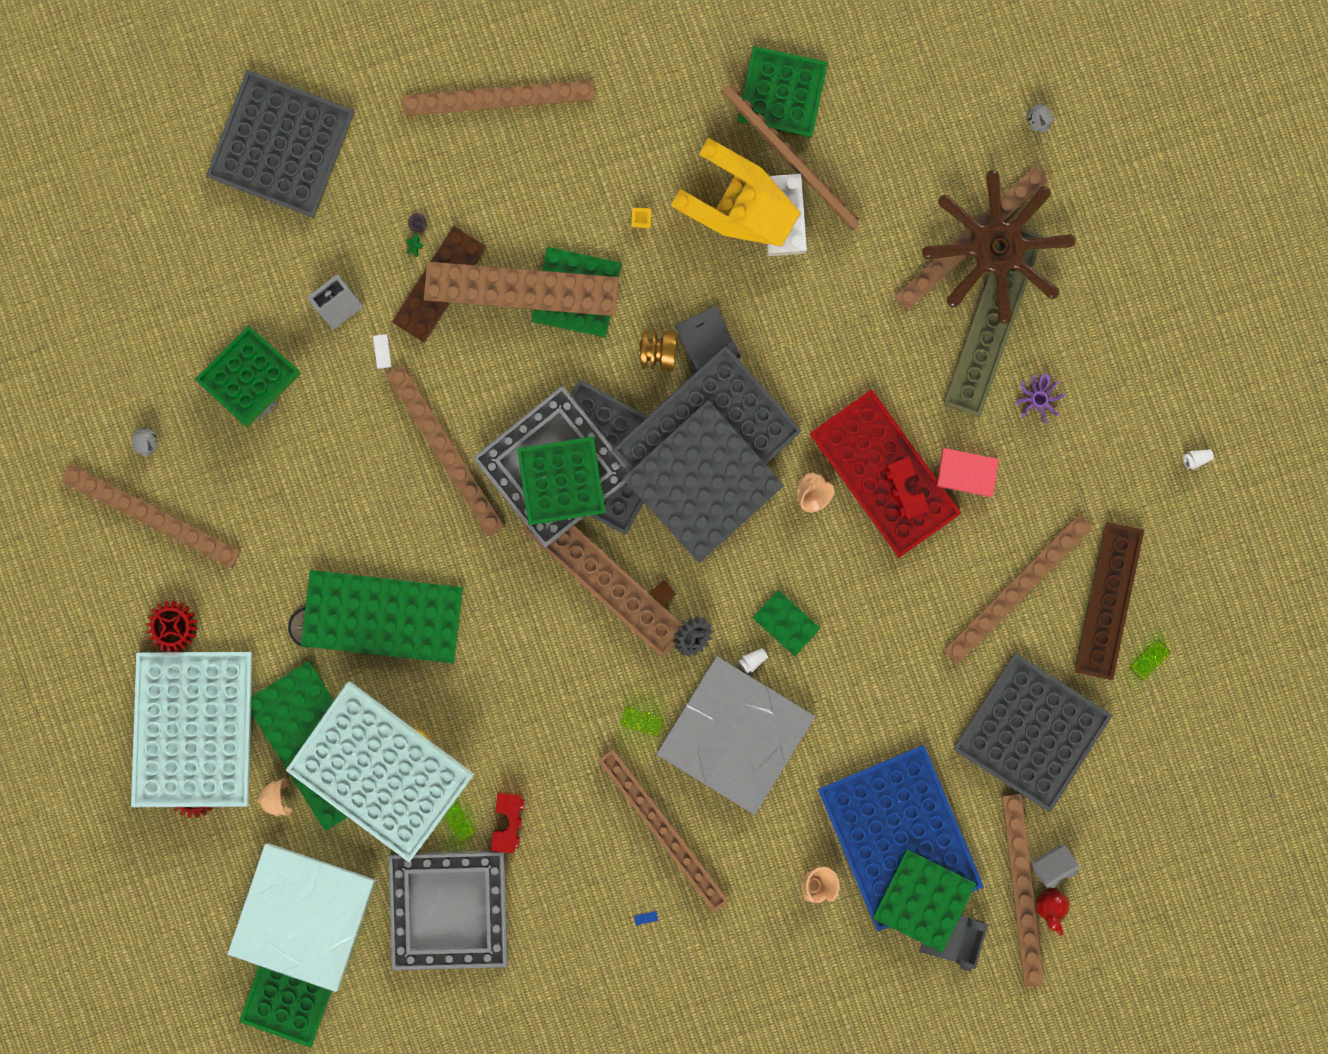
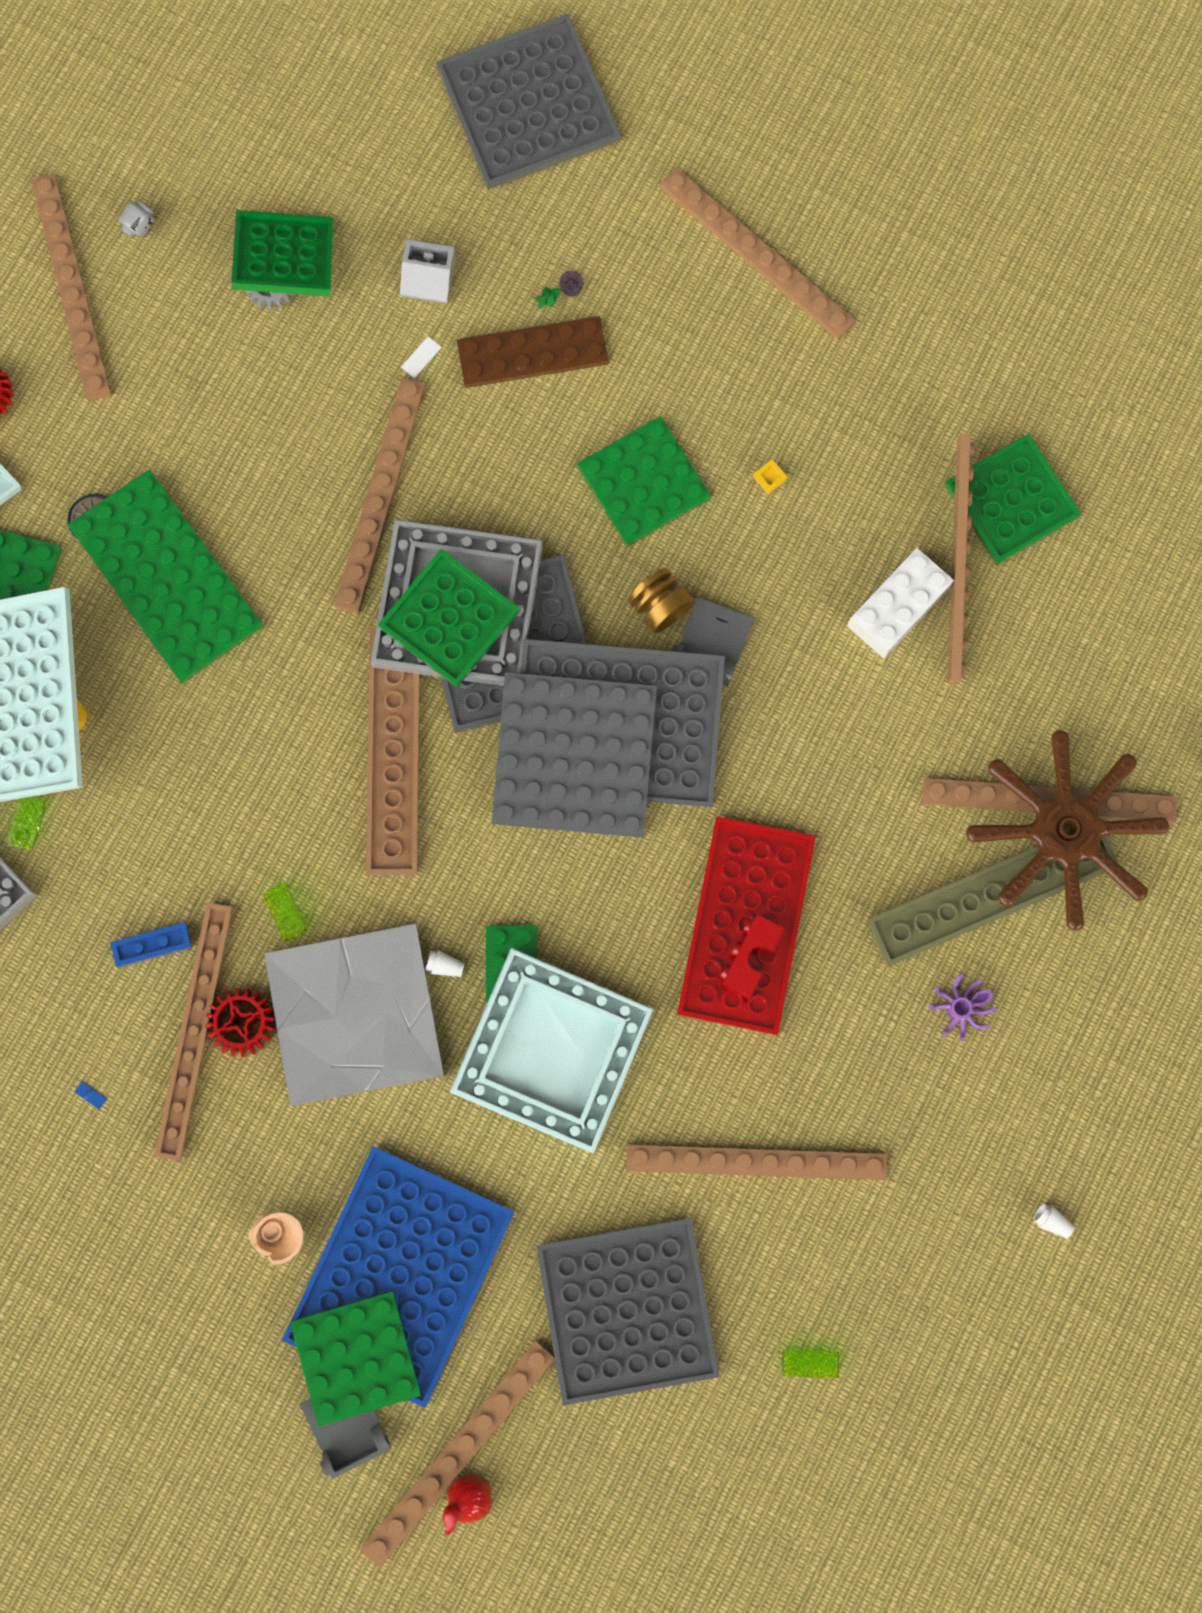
camera: 55 degrees right, 10 degrees down
medium nougat plate [424,262,619,316] -> none
red arch [491,791,525,854] -> none
reddish brown tile [650,580,676,606] -> none
yellow wedge [671,138,801,247] -> none
dark grey gear [673,616,713,657] -> none
light nougat helmet [796,472,835,513] -> none
coral tile [936,448,999,497] -> none
light grey slope [1030,843,1080,888] -> none
reddish brown plate [1074,522,1144,680] -> none
none -> blue plate [110,922,193,968]
none -> red gear [206,988,276,1058]
none -> light aqua tile [449,948,653,1153]

